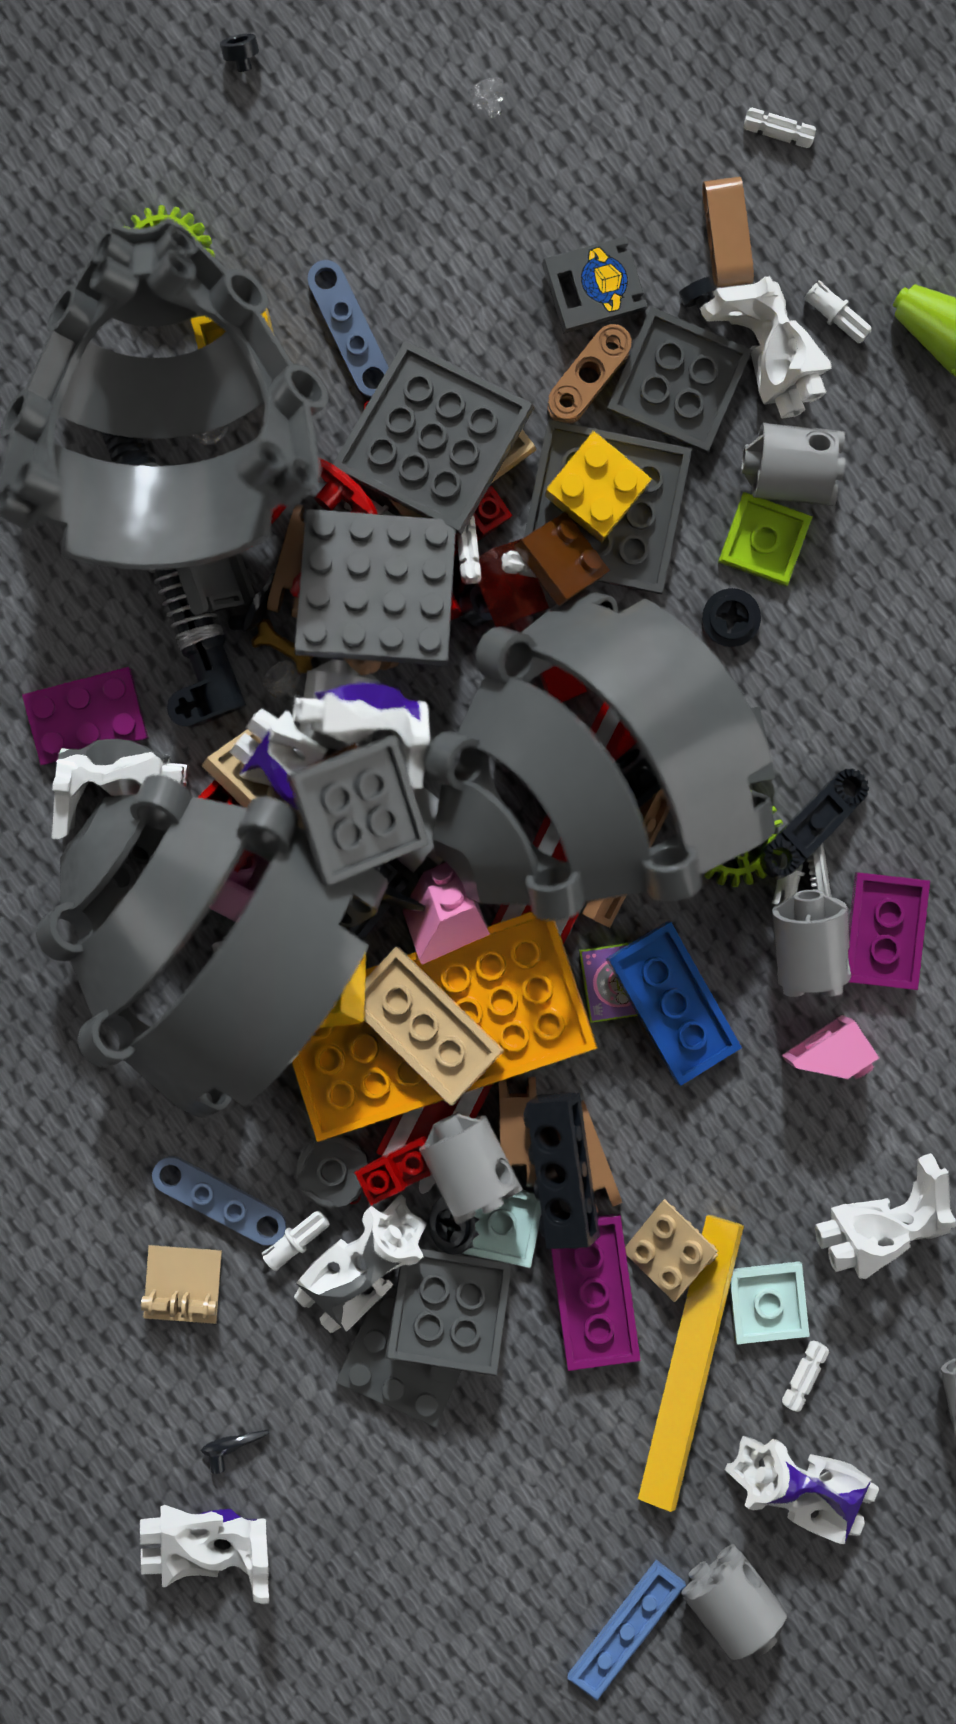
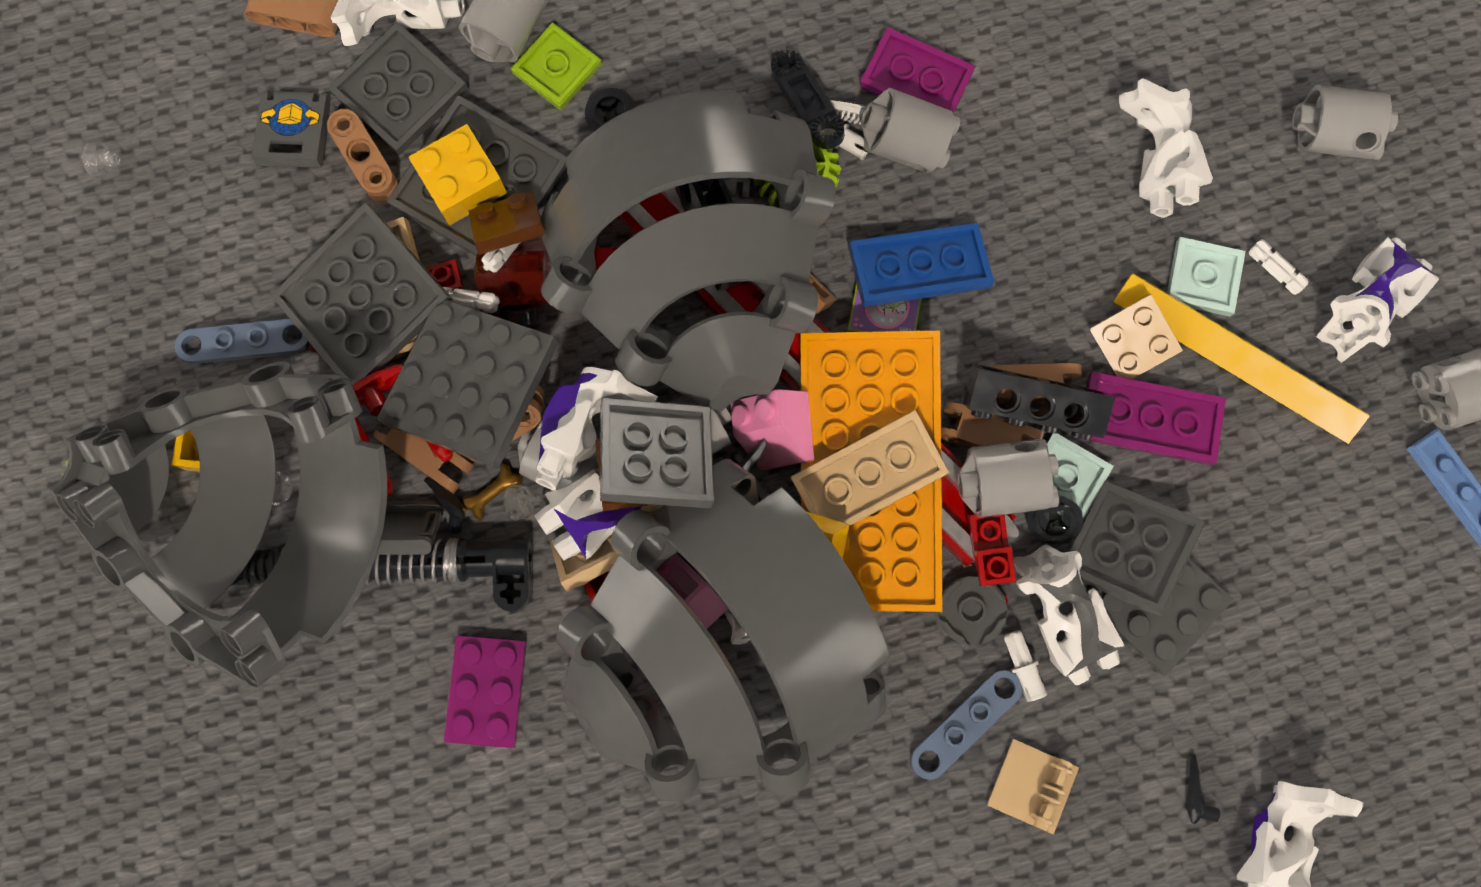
camera: 70 degrees left, 10 degrees down
white hips [52,739,189,839] -> none
black tile [679,276,717,315] -> none
bright pink slope [782,1015,879,1079] -> none

